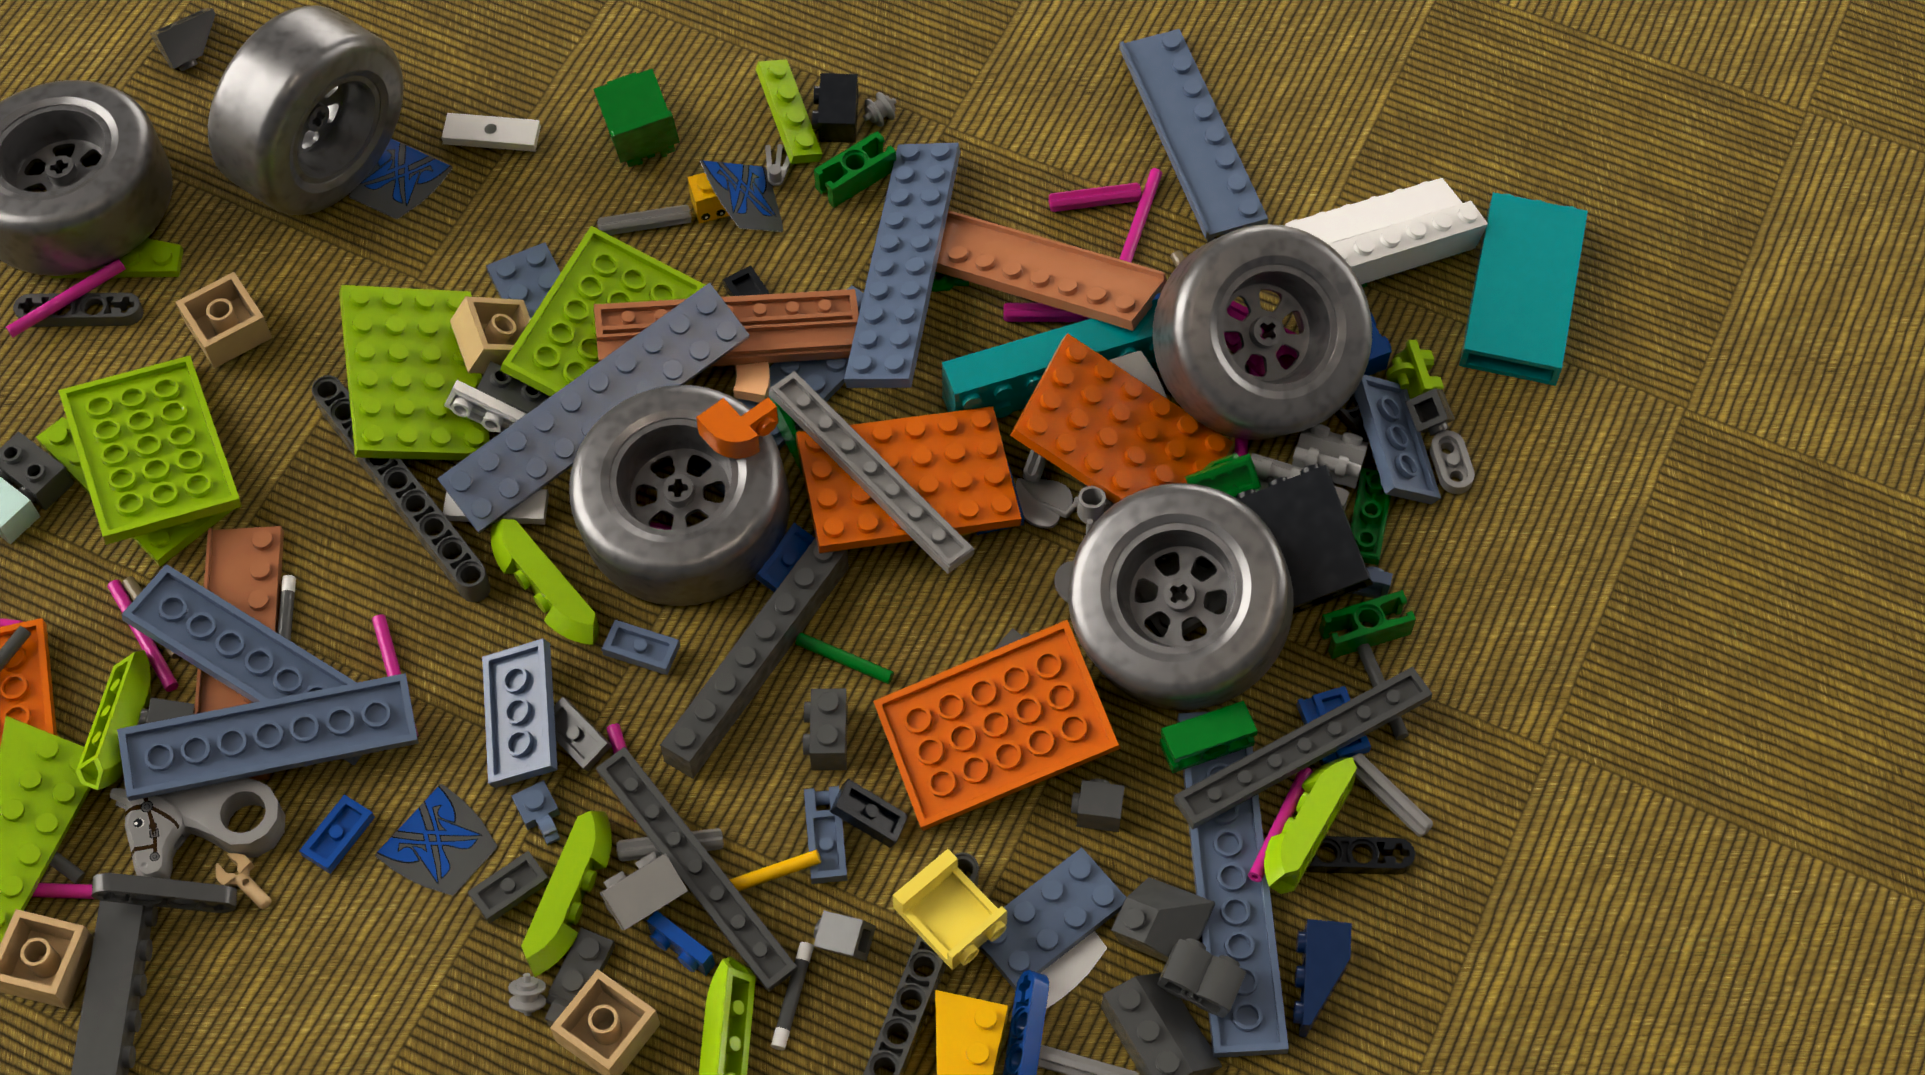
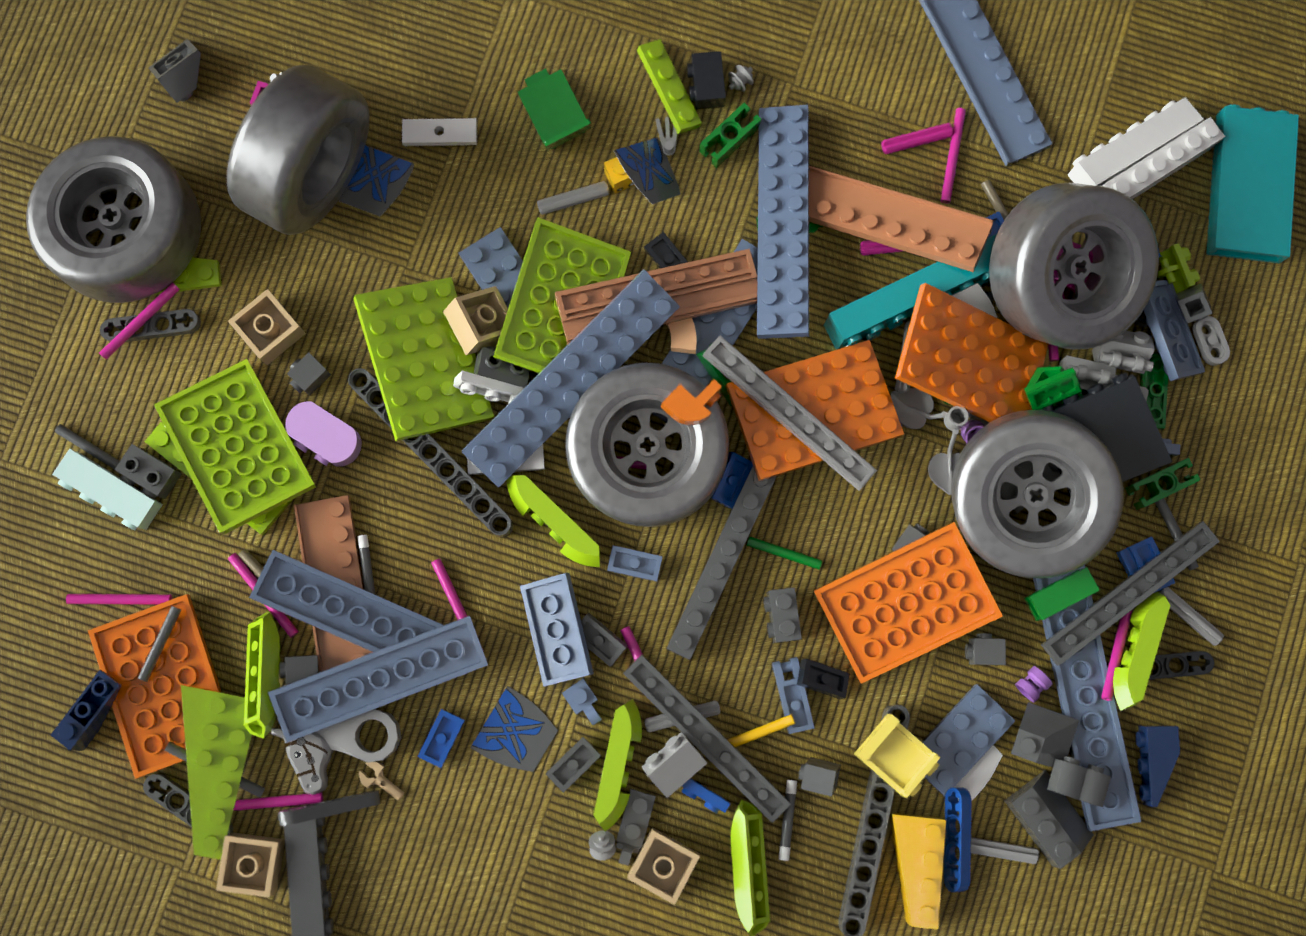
camera: 10 degrees left, 20 degrees up
none -> lavender brick [286,401,362,467]
none -> dark grey brick [287,352,331,396]
none -> medium lavender wheel [1015,666,1052,703]

